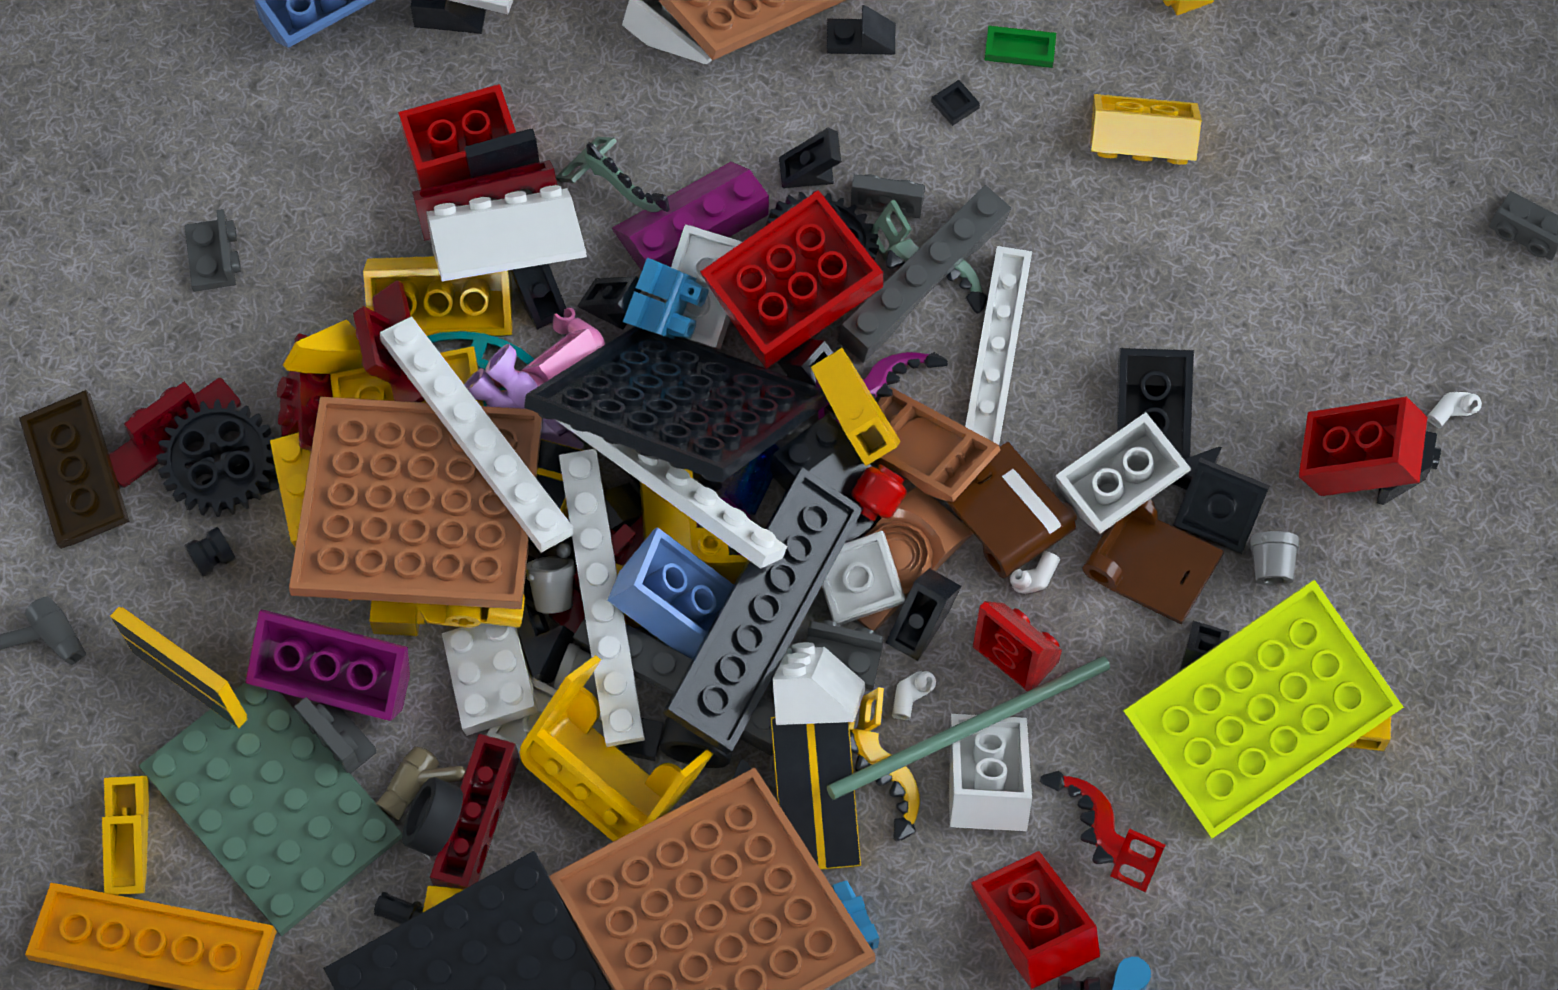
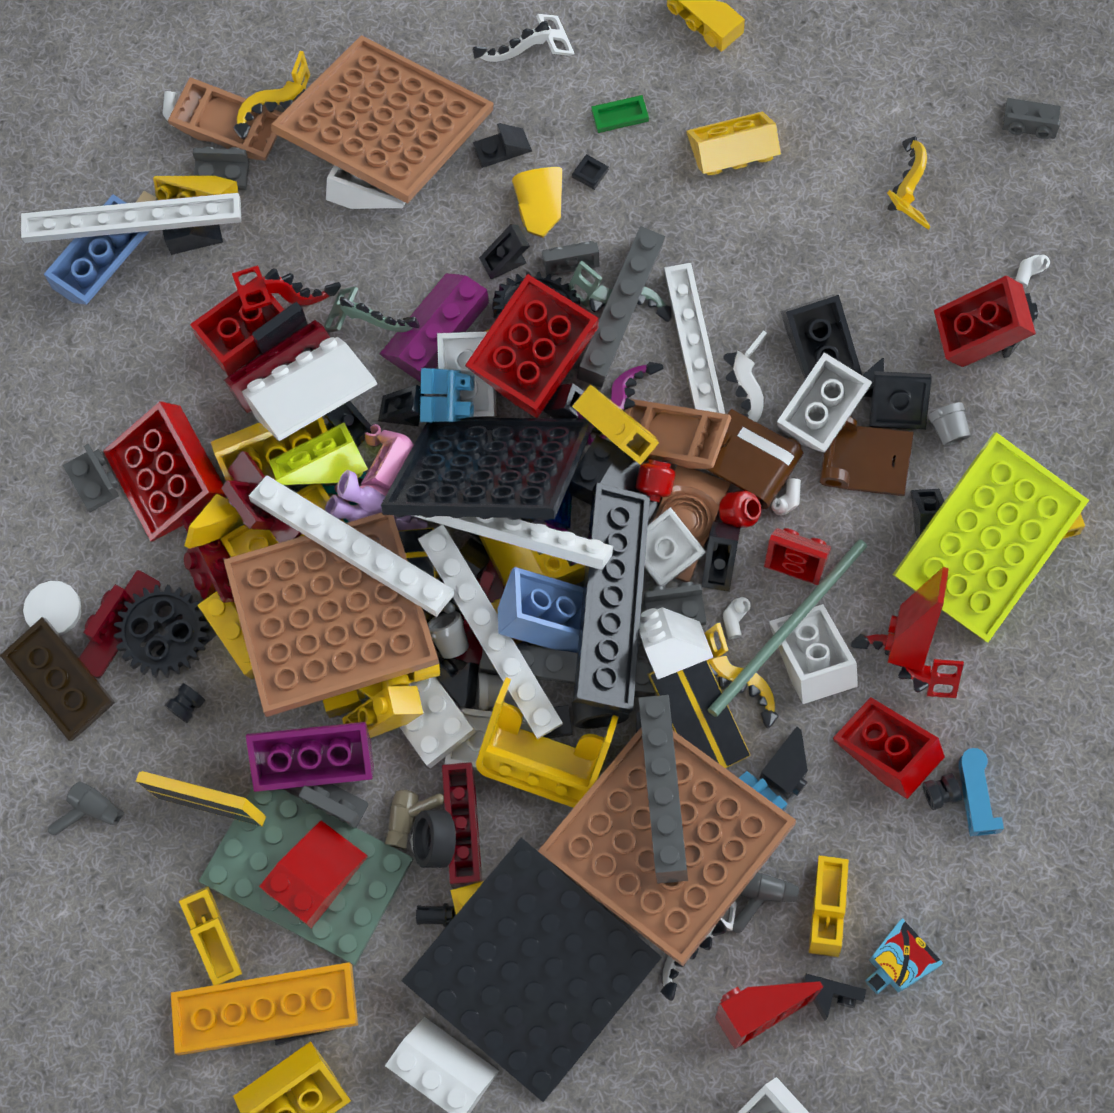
camera: 15 degrees left, 5 degrees up
none -> white tile [23,581,81,636]
none -> red slope [103,401,227,542]
none -> red piece [232,265,341,312]
none -> red slope [259,820,368,929]
none -> neon yellow slope [269,423,368,485]
none -> yellow slope [342,686,424,738]
none -> yellow panel [512,167,562,238]
none -> dark grey arch [639,695,688,884]
none -> red head [719,491,761,528]
none -> white piece [723,330,767,422]
none -> black slope [759,726,808,799]
none -> red slope [884,567,949,671]
none -> yellow piece [887,136,931,230]

